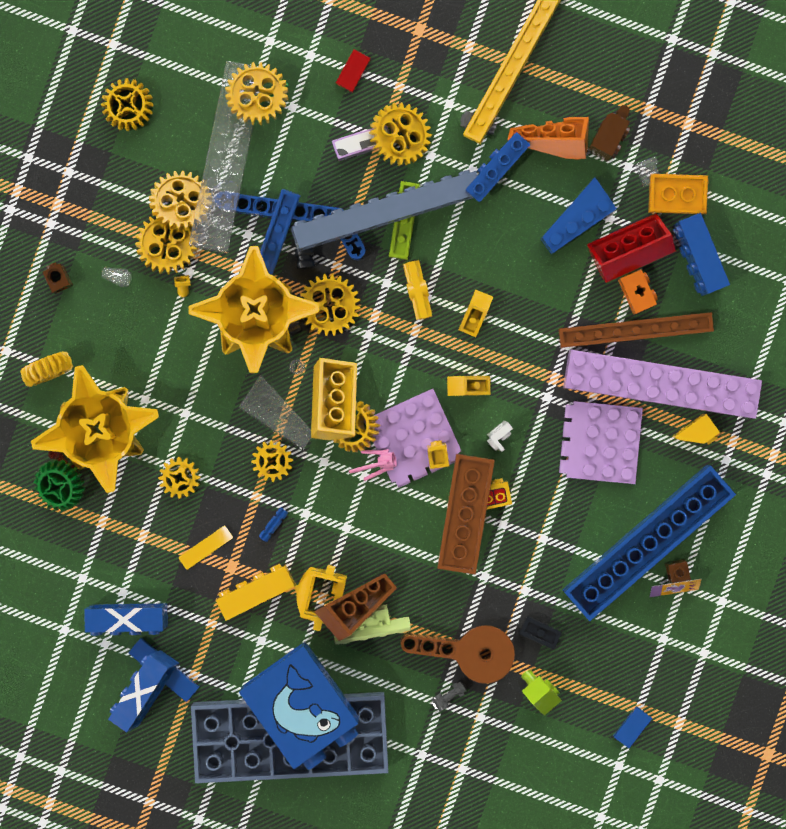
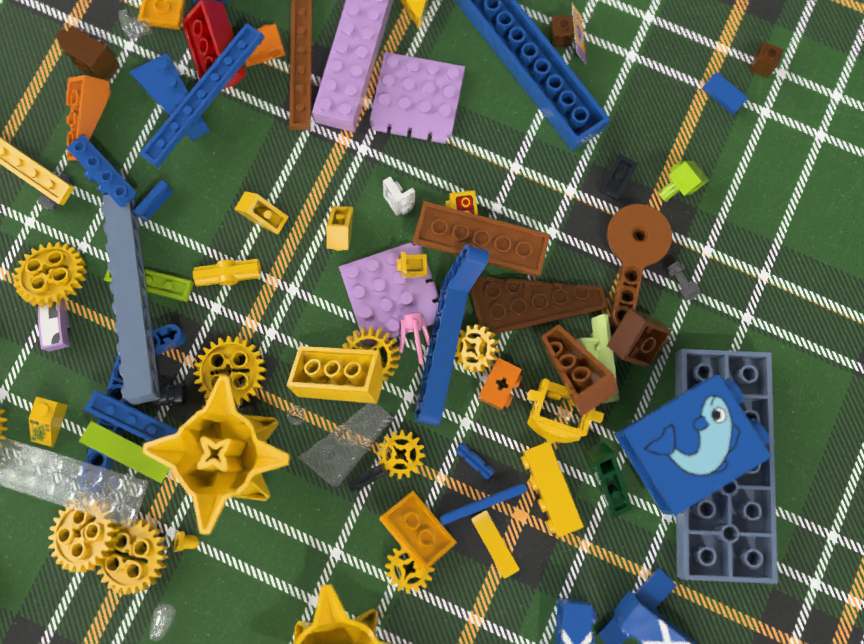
camera: 85 degrees left, 10 degrees down
none -> yellow slope [29,397,68,447]
none -> lime tile [79,421,170,483]
none -> blue tile [133,180,173,222]
none -> blue tile [139,23,265,168]
none -> black axle [347,464,387,493]
none -> light orange tile [379,491,457,573]
none -> blue beam [414,244,489,426]
none -> blue tile [440,483,527,525]
none -> yellow gear [455,324,500,373]
none -> reddish brown wing [470,277,608,335]
none -> orange brick [478,358,523,411]
none -> dark green slope [584,442,633,517]
none -> reddish brown hinge [607,308,672,368]
none -> reddish brown brick [749,42,784,78]

